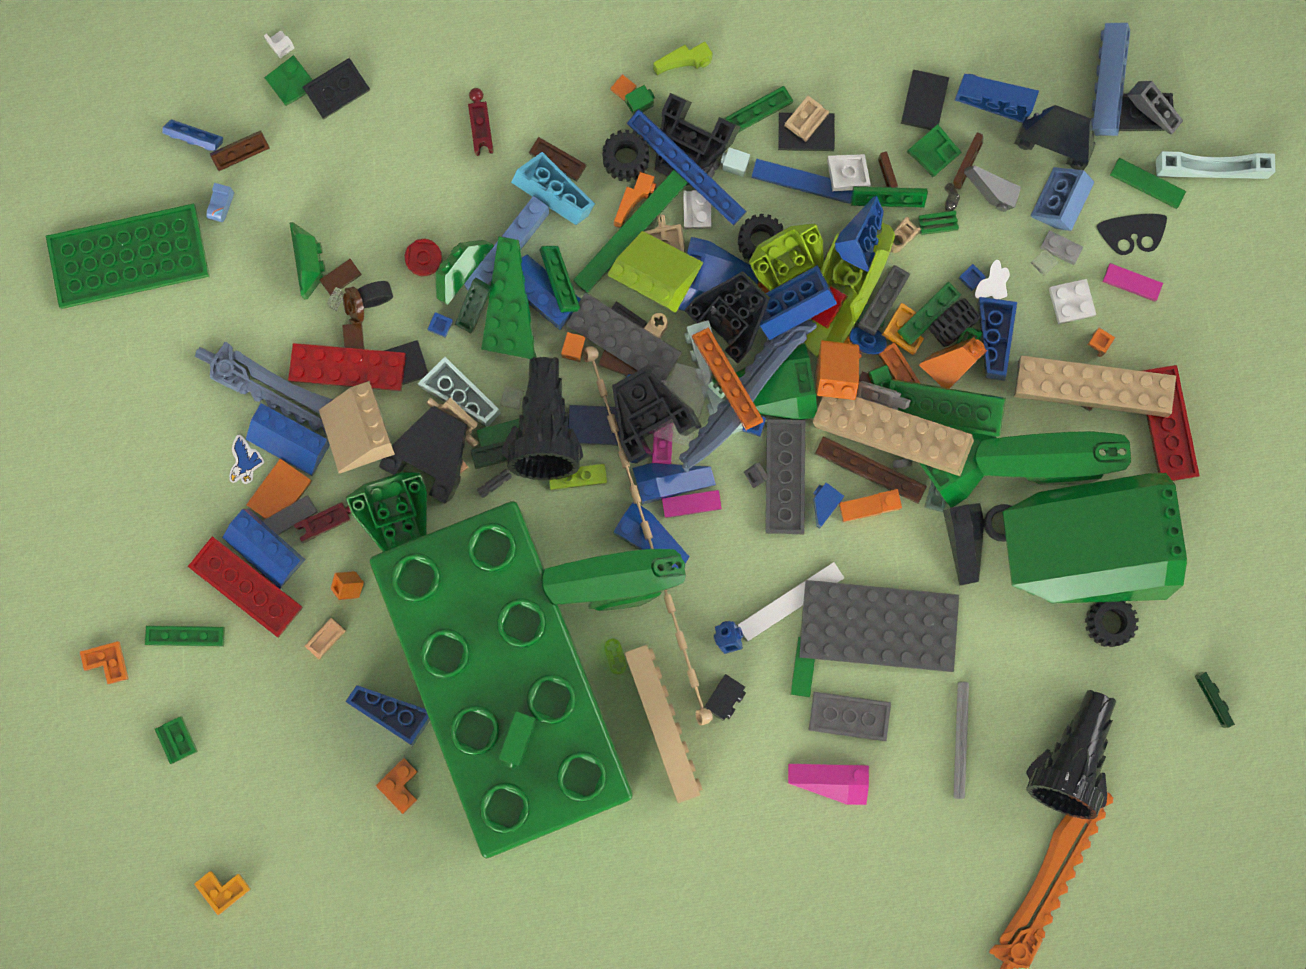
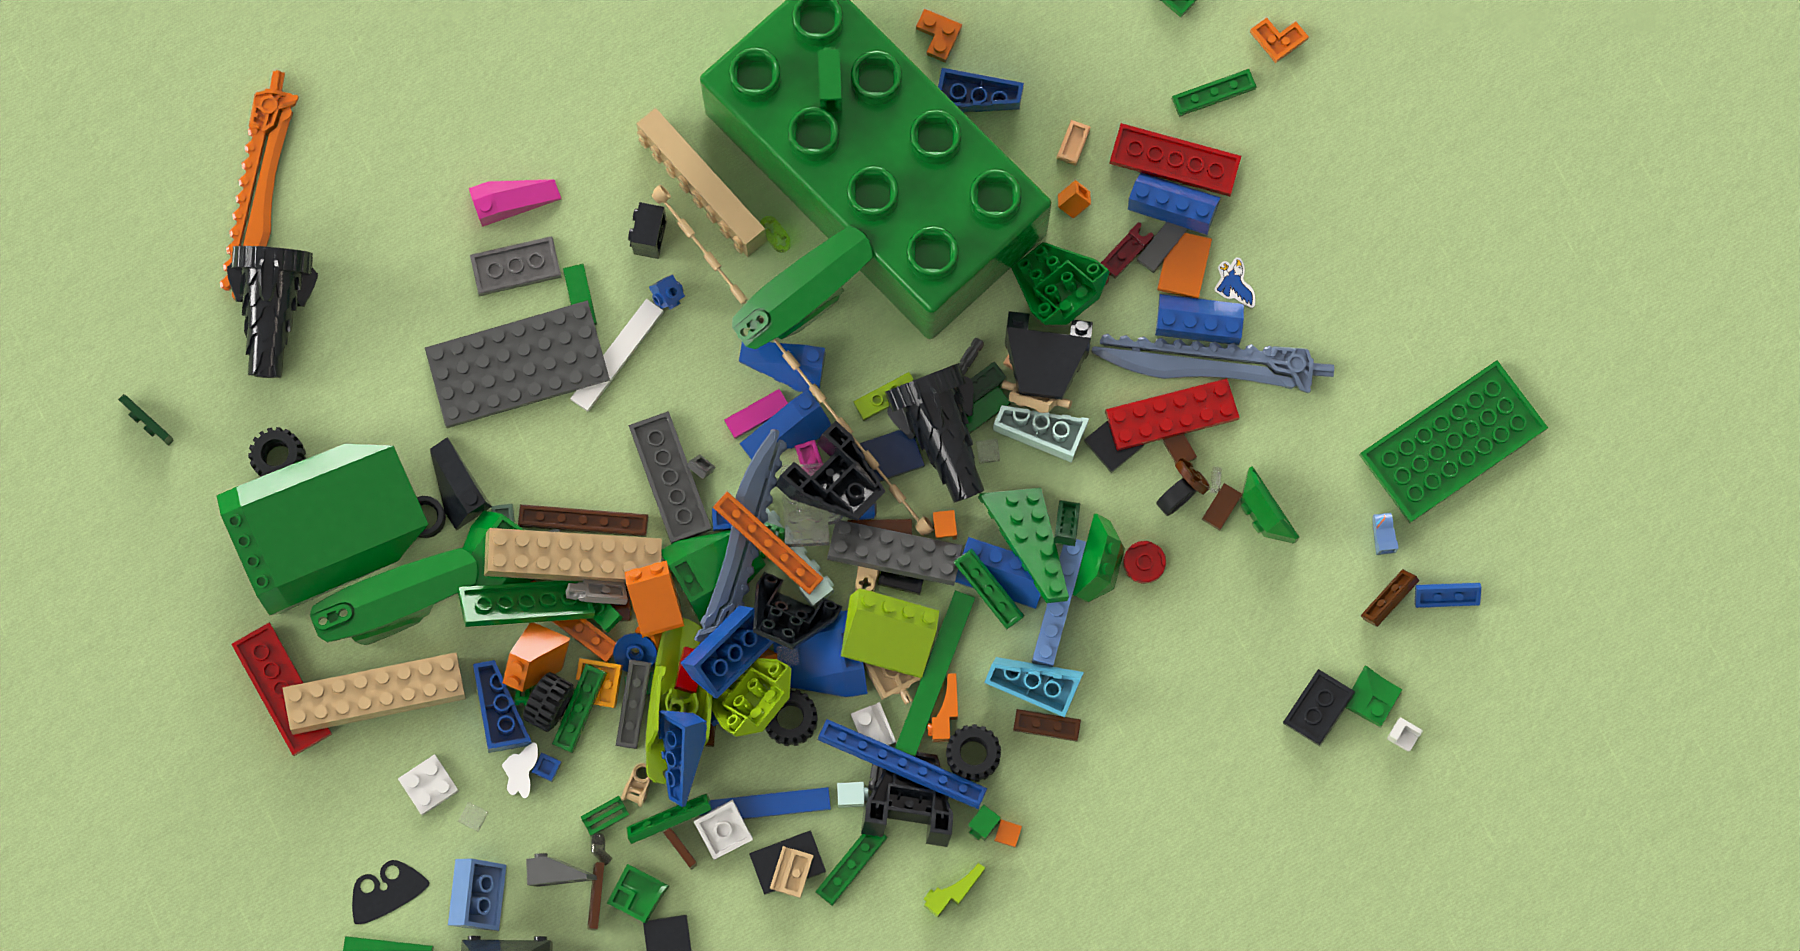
camera: 160 degrees right, 5 degrees down
tan slope [319,381,395,474] -> none
blue plate [427,312,453,338] -> none
dark red plate [468,88,494,156] -> none
blue slope [813,482,844,529] -> none
orange slope [839,489,902,522] -> none
light grey axle [954,682,969,799] -> none
light grey plate [1040,230,1083,265] -> none
orange panel [1087,328,1115,357] -> none
dark pink tile [1102,263,1163,302] -> none

